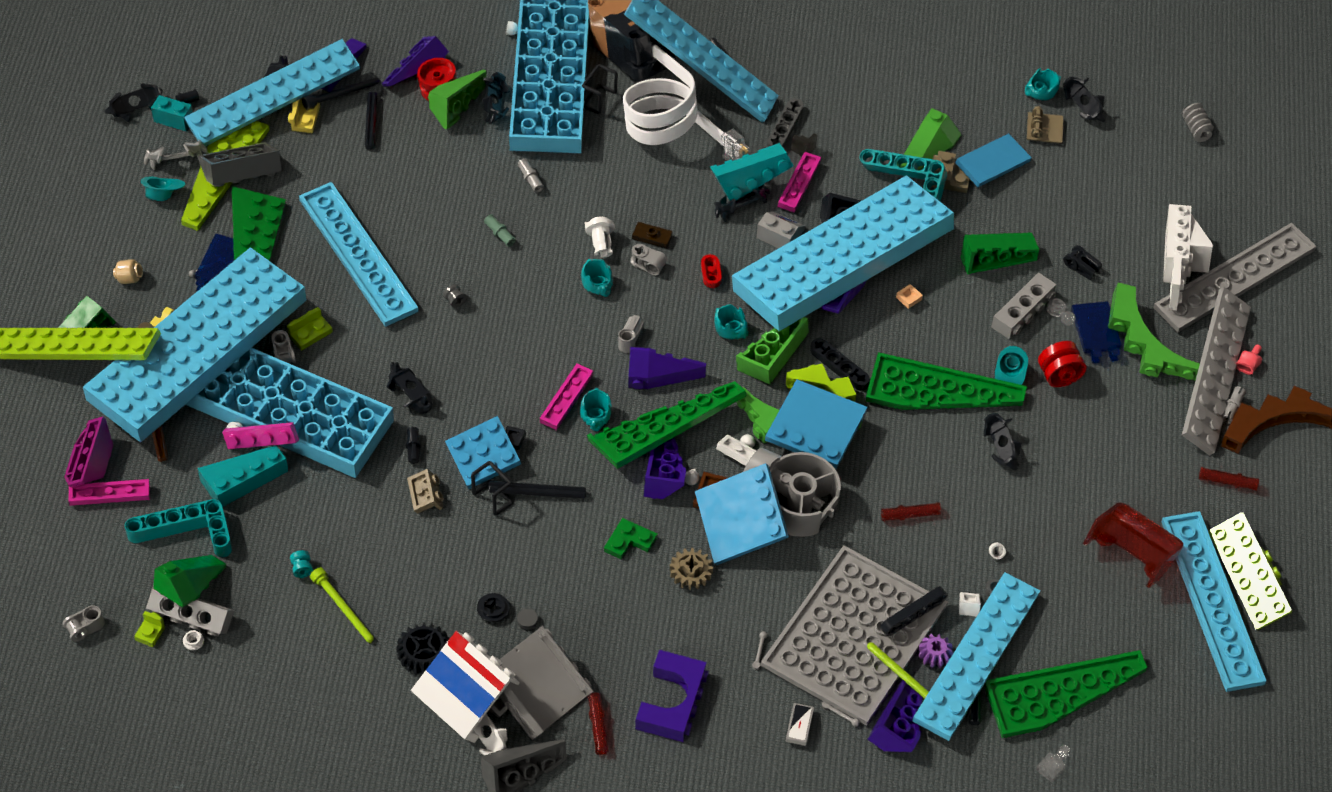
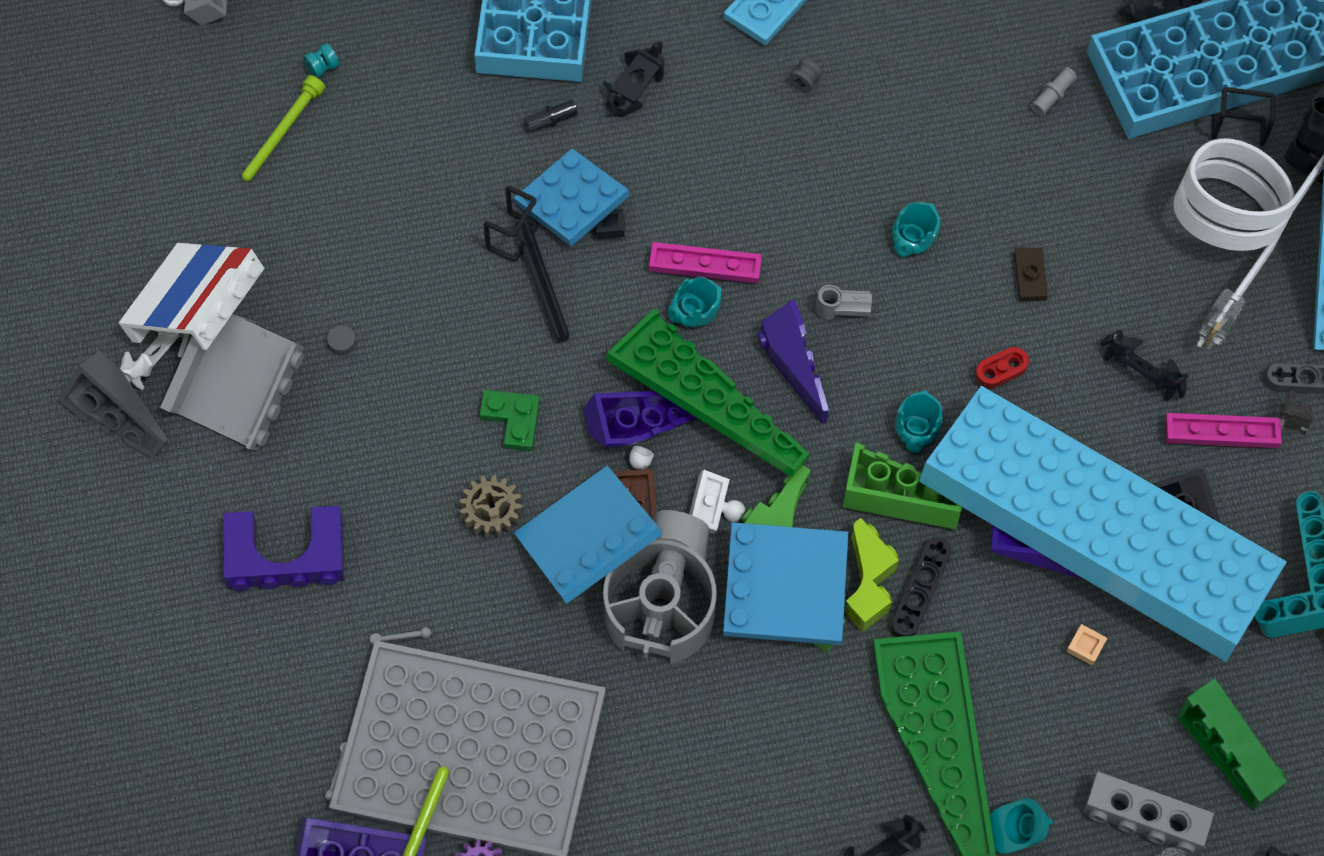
camera: 70 degrees right, 10 degrees up
black gear [396,622,450,675] -> none
dark tan bracket [407,469,444,514] -> none
black gear [477,593,509,623] -> none
sand green pin [484,214,516,247] -> none
white piece [585,217,615,258] -> none
clear red pin [588,693,609,755] -> none
light grey piece [630,244,667,276] -> none
teal wedge [710,143,794,201] -> none
light grey slope [756,211,806,248] -> none
slope [785,703,814,746] -> none
black beam [880,586,948,637] -> none
clear red pin [881,502,941,521] -> none

